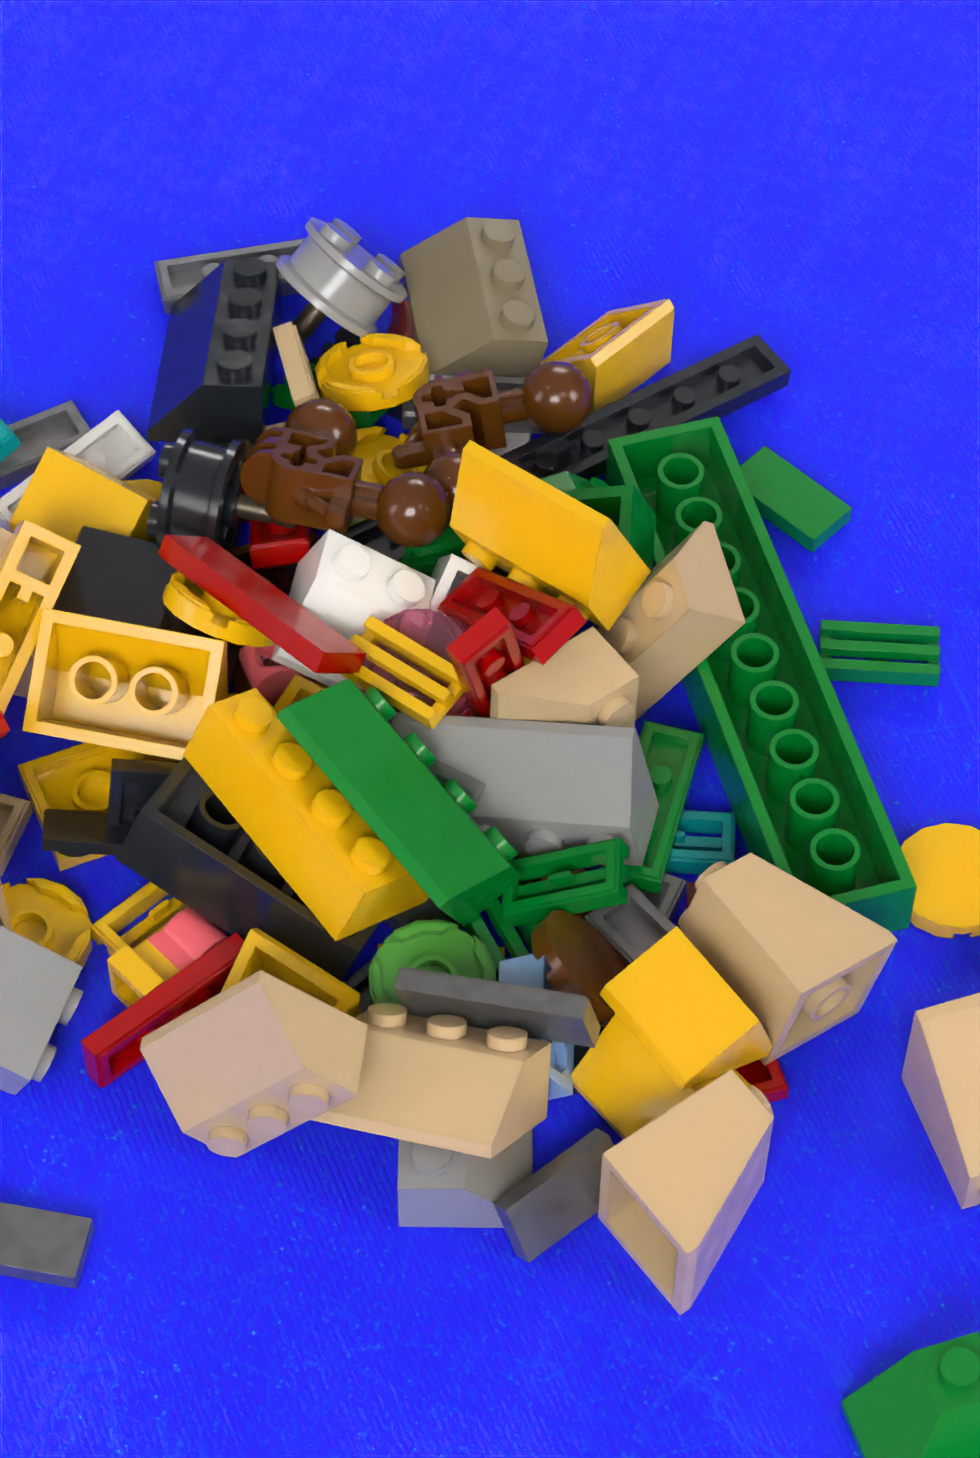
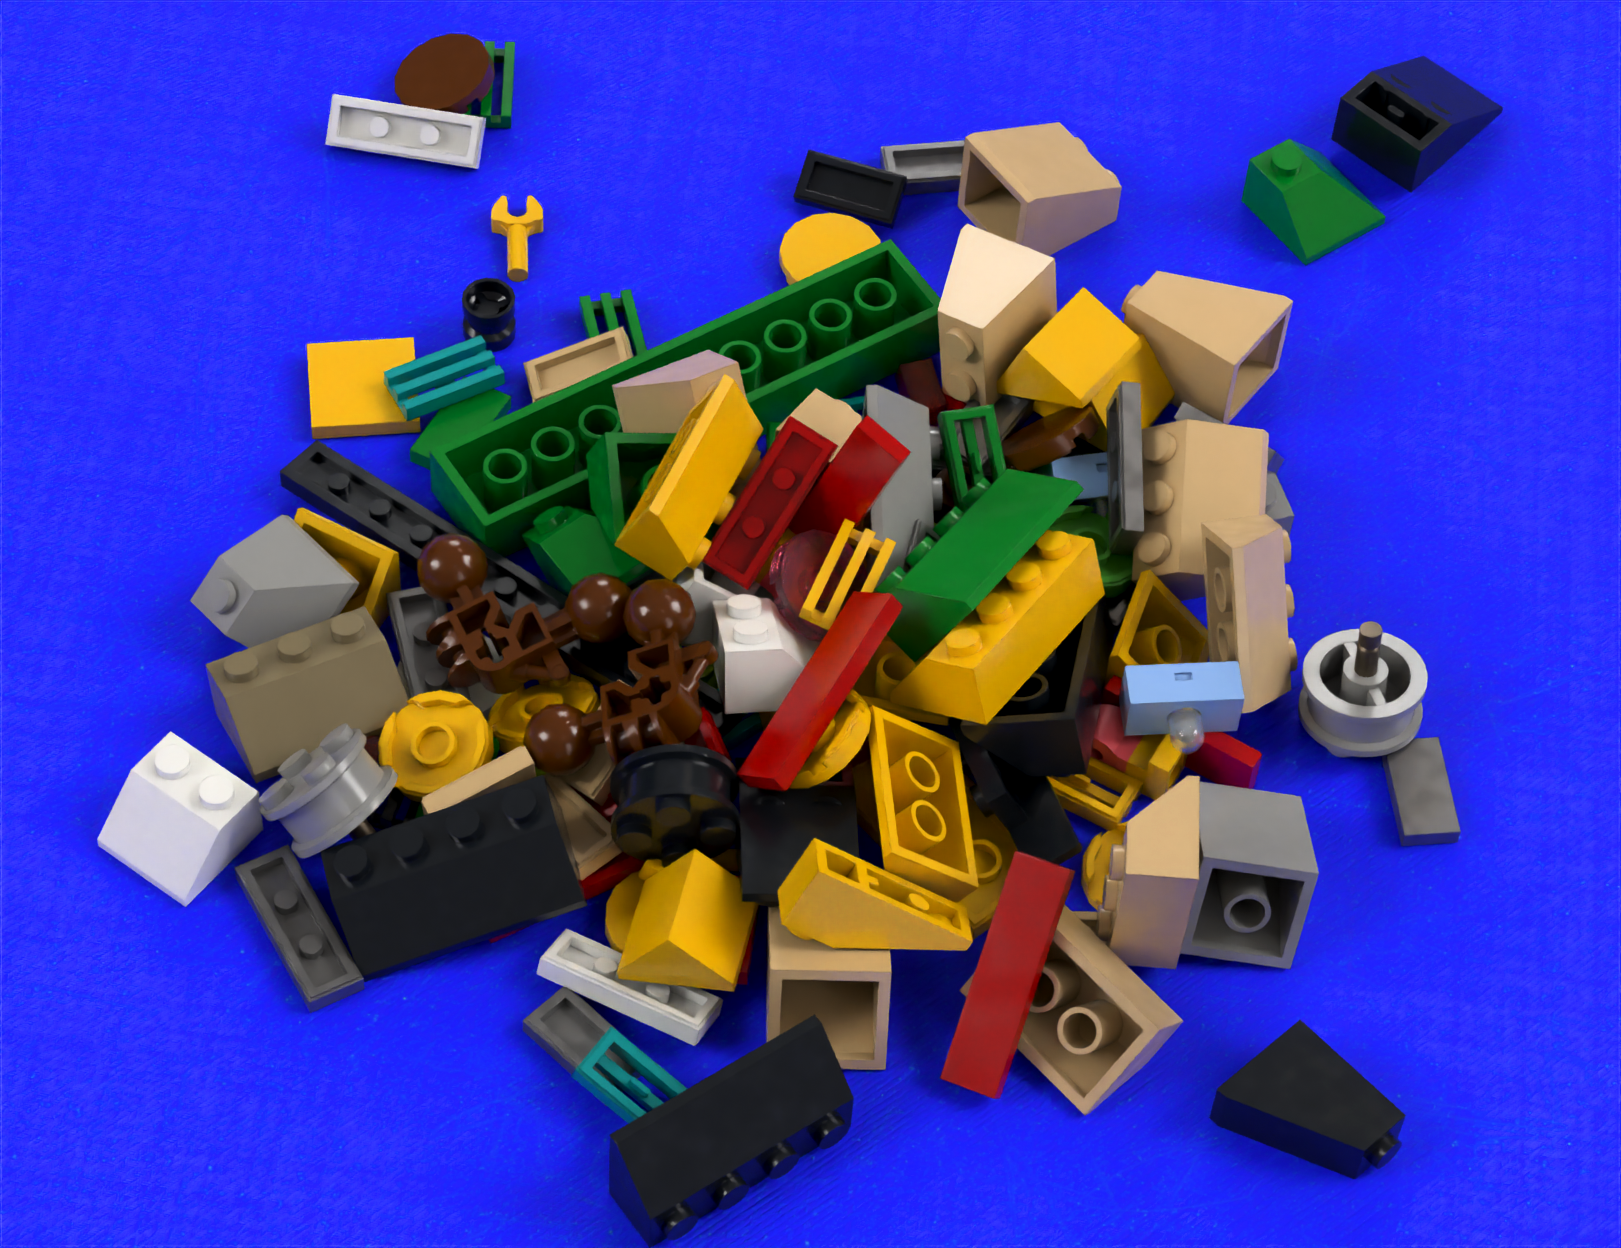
camera: 110 degrees left, 0 degrees up
none -> white slope [97,731,263,907]
none -> light grey slope [190,515,360,648]
none -> yellow tile [307,337,421,439]
none -> teal tile [384,335,505,421]
none -> black wheel [462,278,516,352]
none -> tan tile [523,326,634,403]
none -> light blue piece [1119,661,1245,754]
none -> light grey wheel [1298,621,1428,758]

